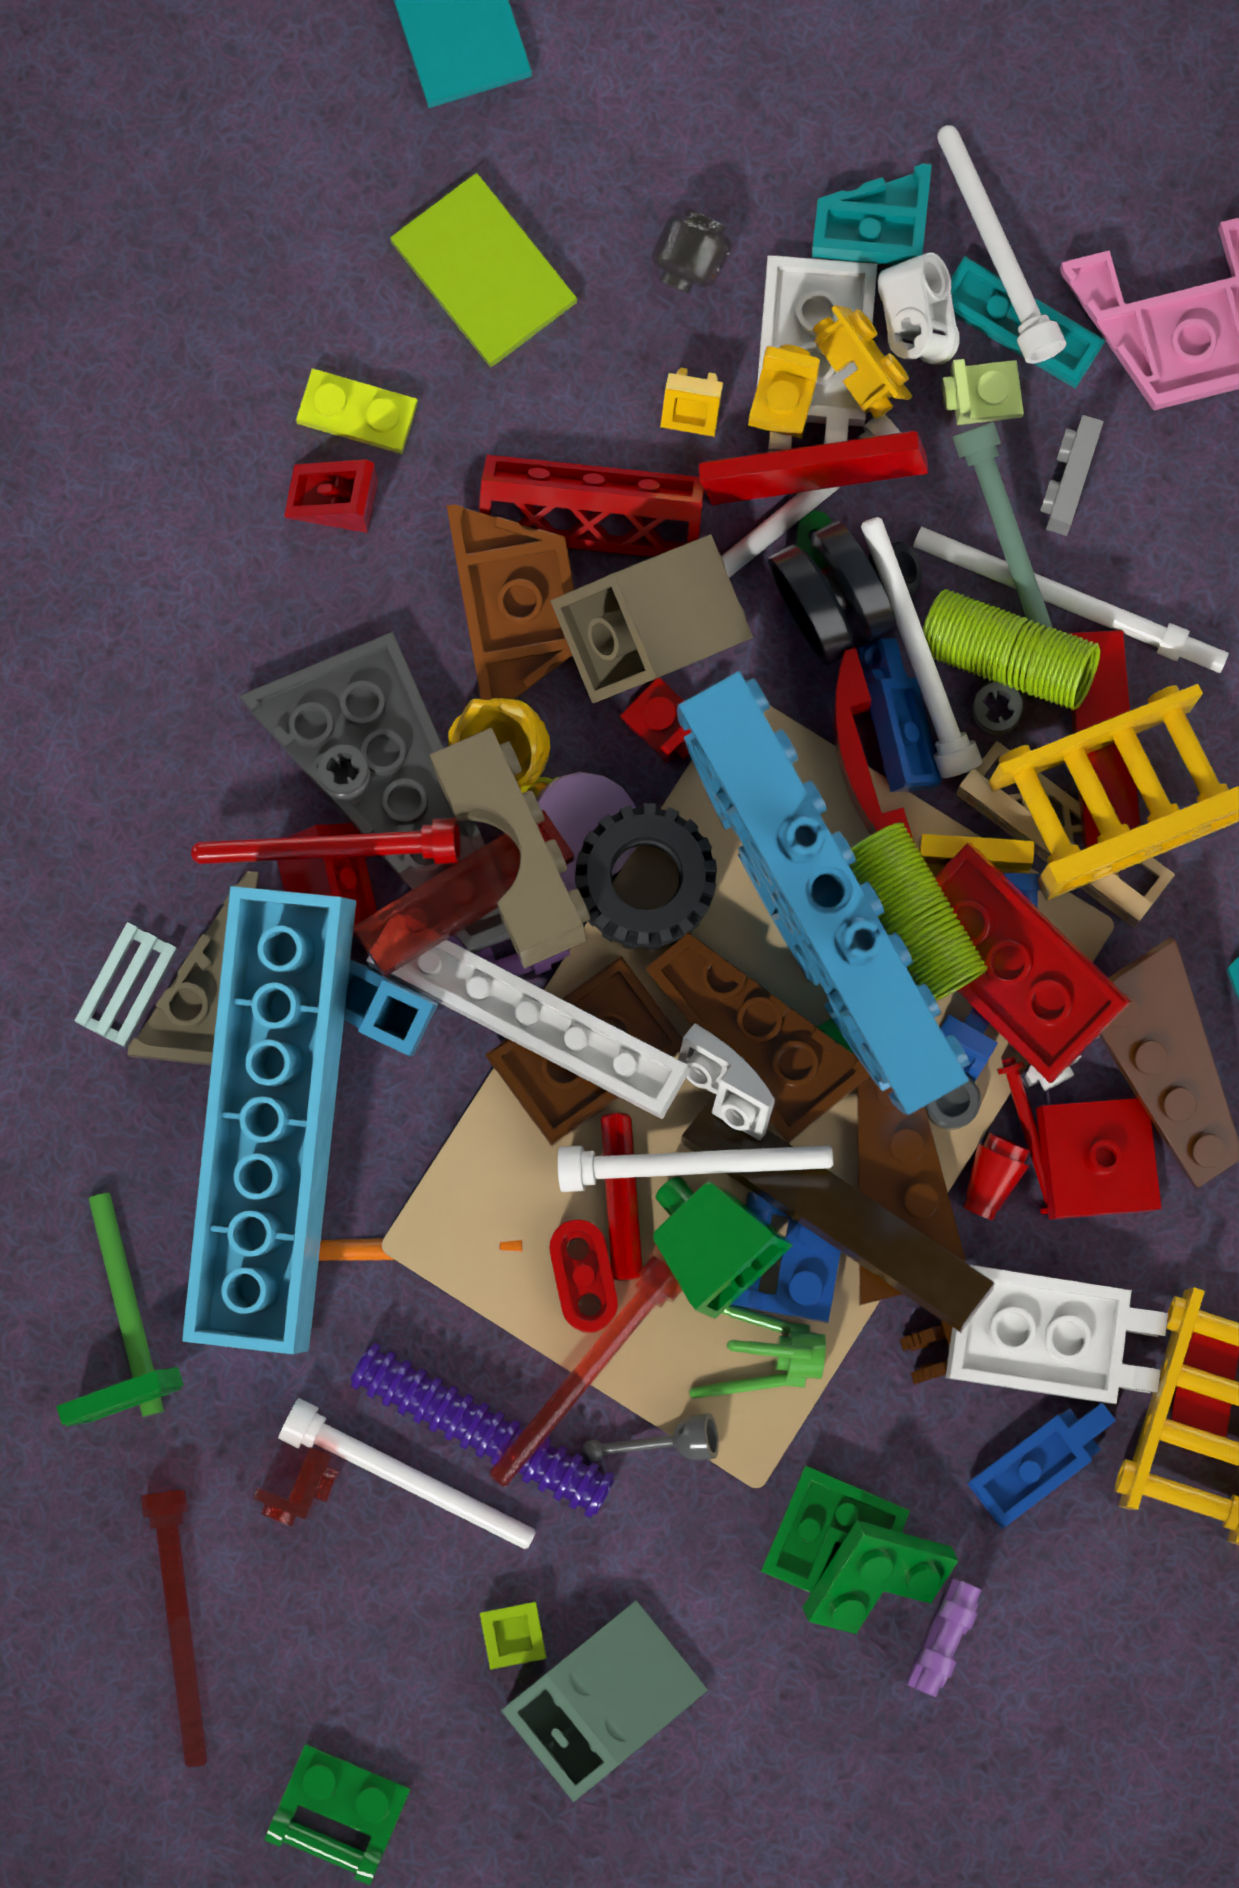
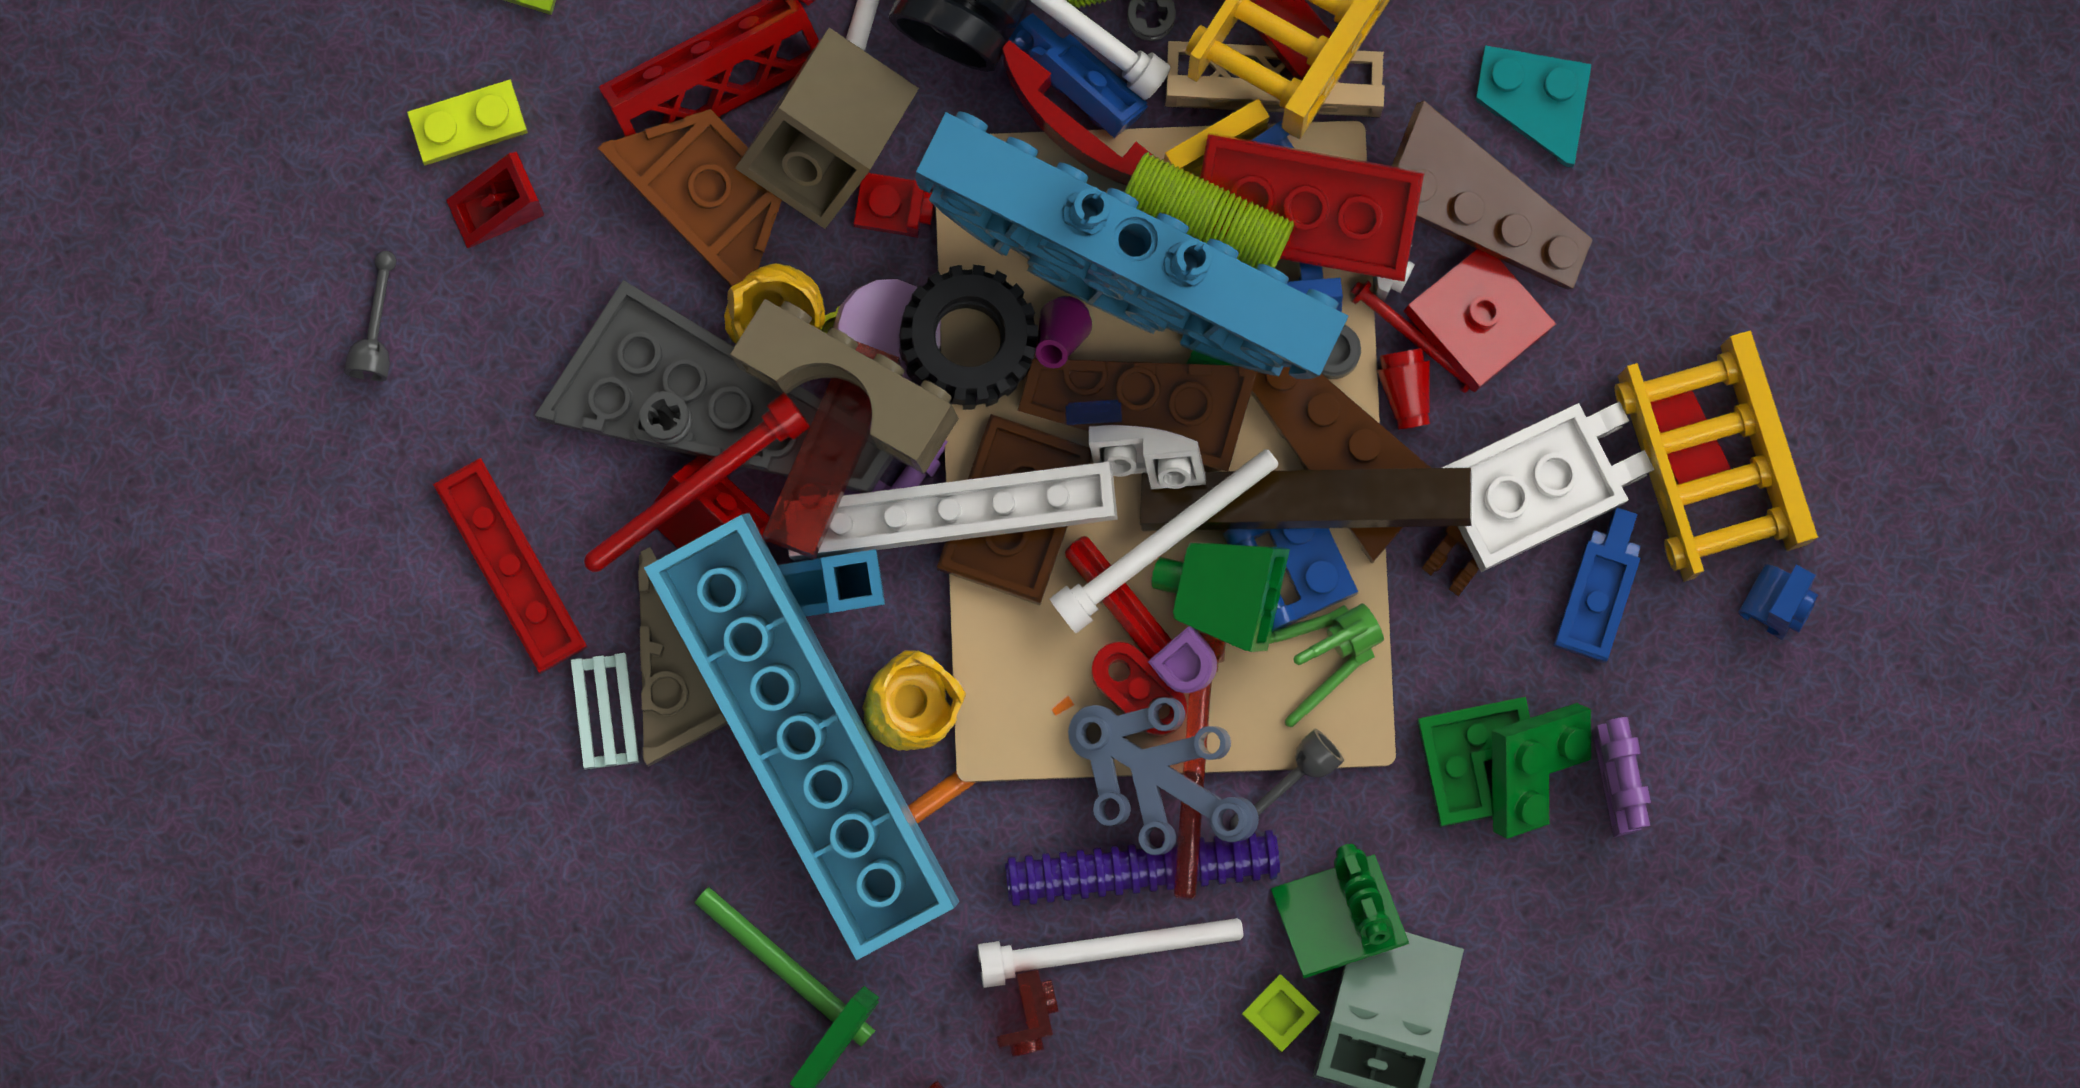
camera: 40 degrees left, 0 degrees up
none -> dark grey hinge [344,251,397,382]
none -> red tile [433,458,588,674]
none -> yellow hair [863,650,966,751]
none -> magenta cone [1035,296,1092,368]
none -> clear blue tile [1066,400,1123,425]
none -> sand blue plant [1068,697,1259,855]
none -> medium lavender tile [1148,626,1217,693]
none -> green hinge [1271,844,1409,978]
none -> blue plate [1738,564,1819,641]

